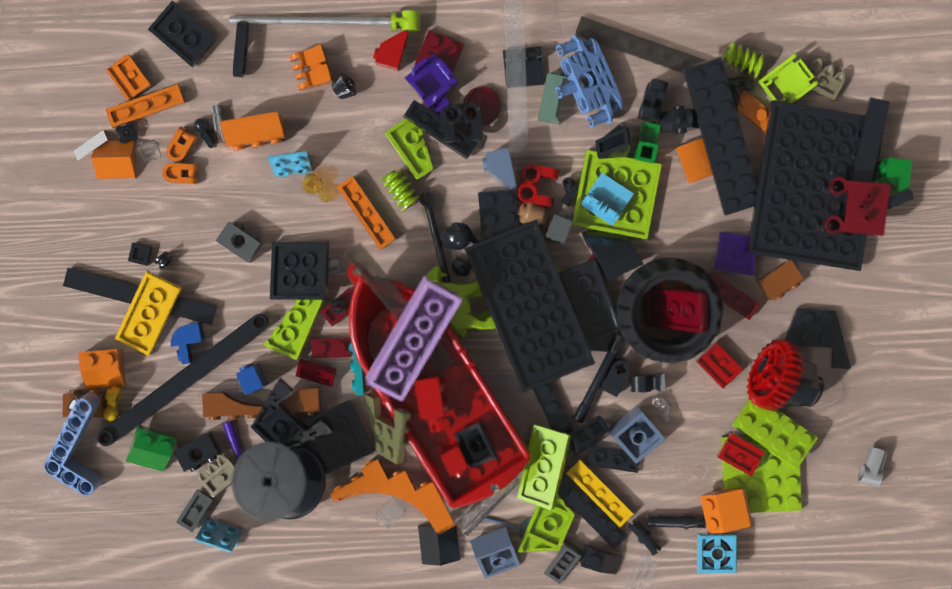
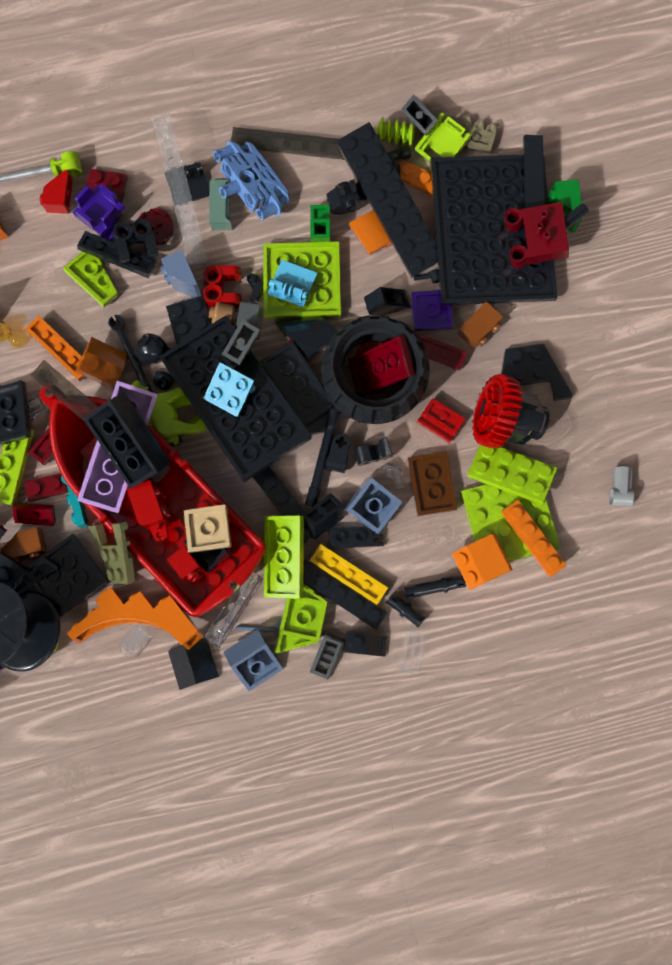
camera: 10 degrees left, 10 degrees down
black piece [331,73,357,99] -> none
black hinge [331,299,347,314] -> none
lime piece [380,170,420,212] -> none
black slope [595,122,631,159] -> none
black piece [637,79,668,124] -> none
medium azure piece [697,532,737,573] -> none
red plate [717,433,765,477] -> none
none -> orange slope [75,336,127,389]
none -> black slope [83,392,171,489]
none -> tan plate [184,504,231,553]
none -> medium azure hinge [203,362,255,417]
none -> dark grey brick [222,319,261,366]
none -> black slope [364,287,410,316]
none -> black slope [401,95,439,136]
none -> reddish brown plate [407,451,457,517]
none -> black hand [414,269,439,284]
none -> orange plate [500,500,567,578]

